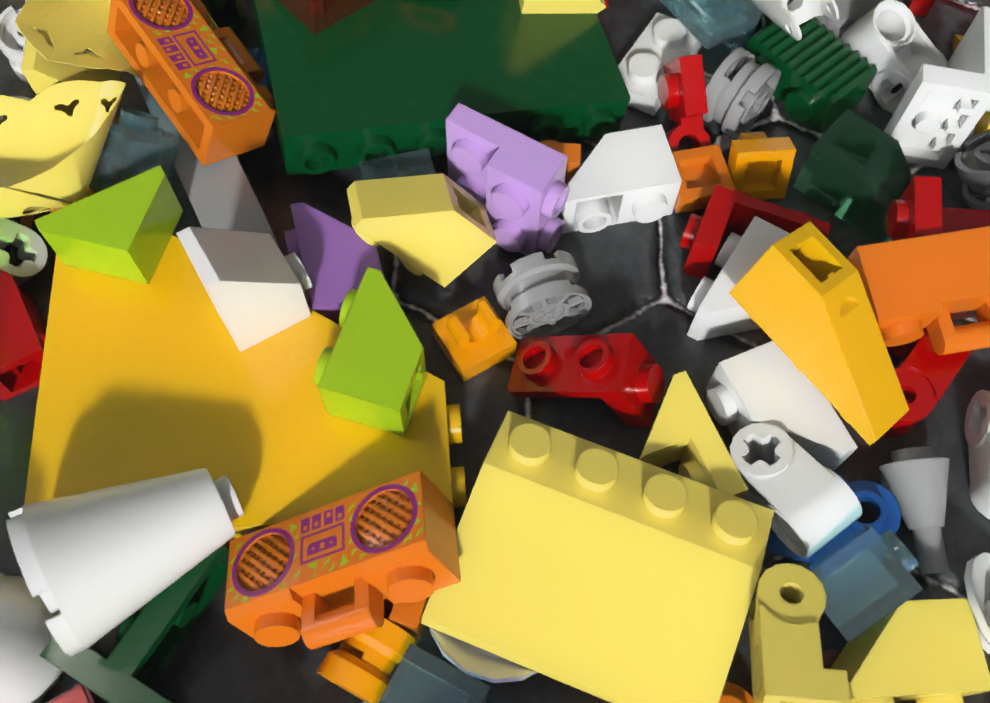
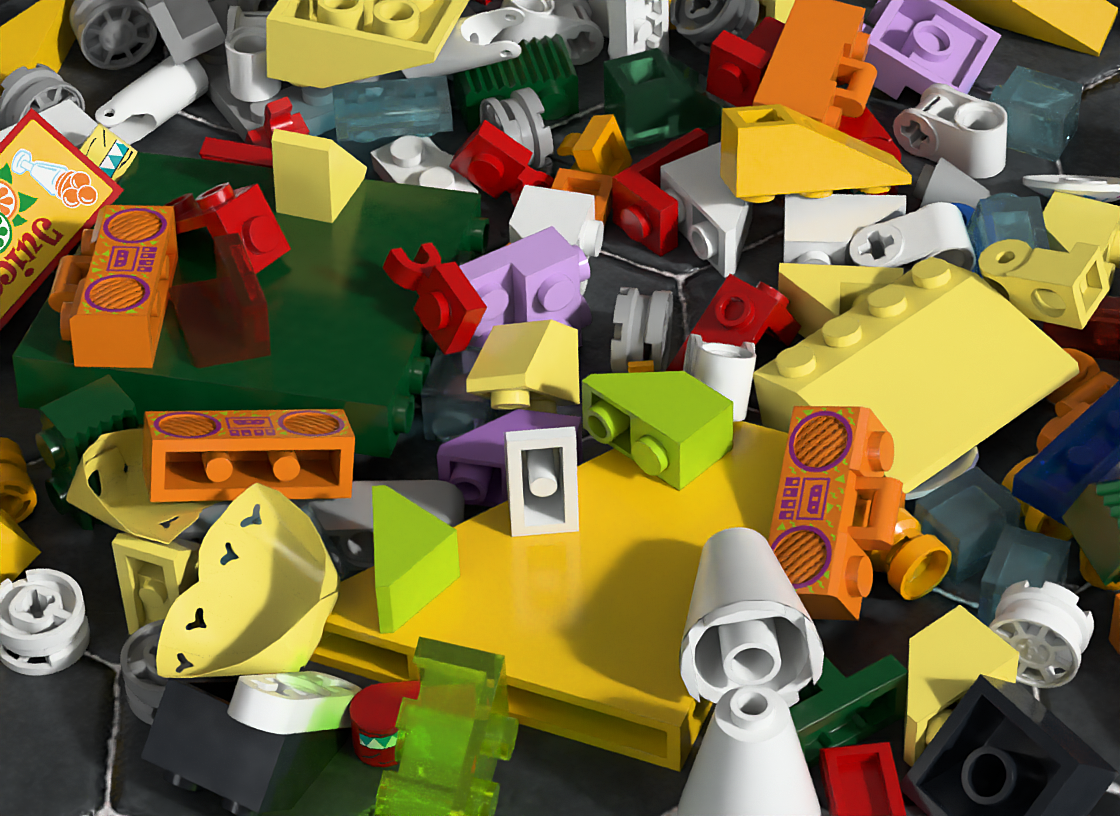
camera: 60 degrees left, 20 degrees down
none -> red plate [383,242,487,355]
none -> white piece [683,334,757,422]

